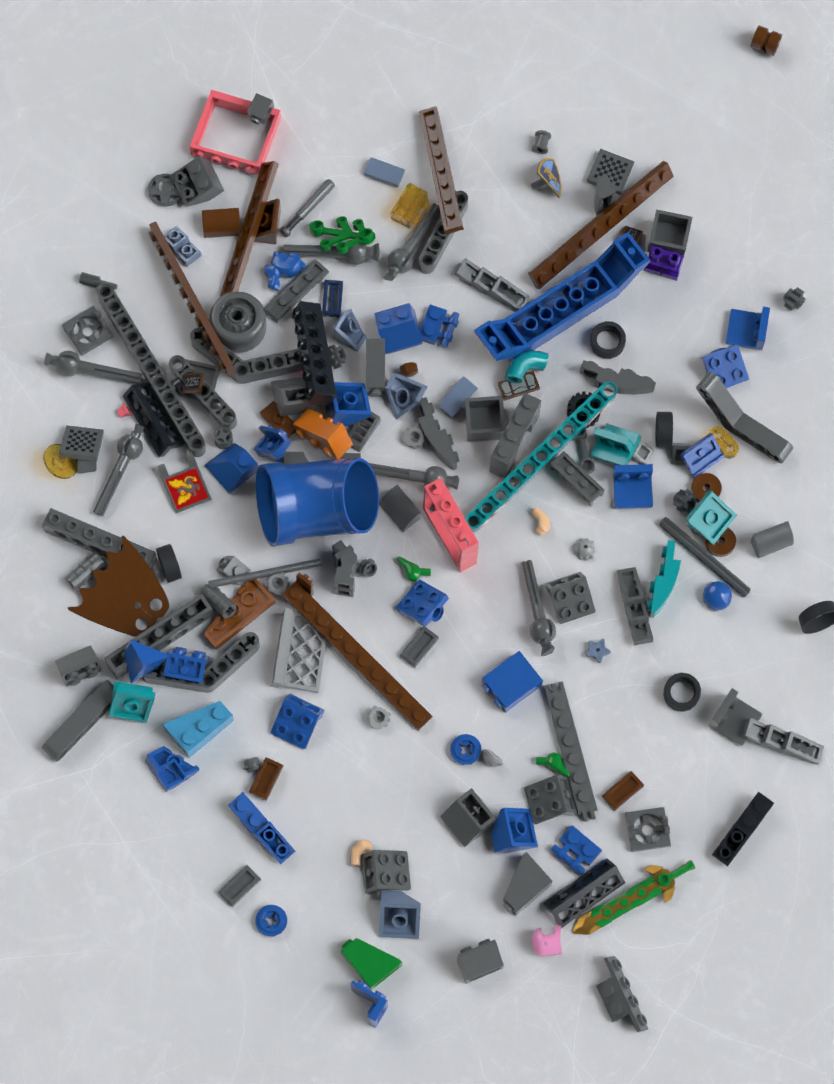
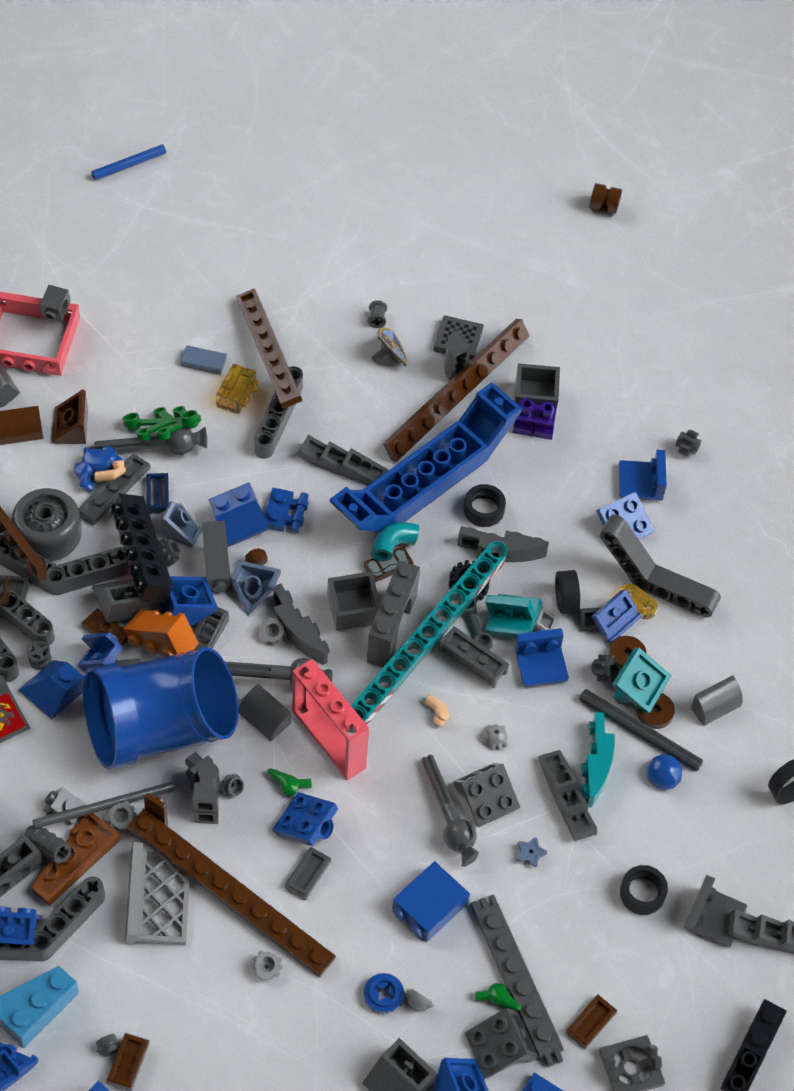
camera: 10 degrees left, 15 degrees down
reddish brown tile [220,161,279,296] -> none
blue bracket [270,694,325,749] -> none
dark grey piece [280,179,335,237] -> none
dark grey piece [383,203,440,281] -> none
sand blue slope [438,376,478,417] -> none
none -> light nougat arm [95,460,126,482]

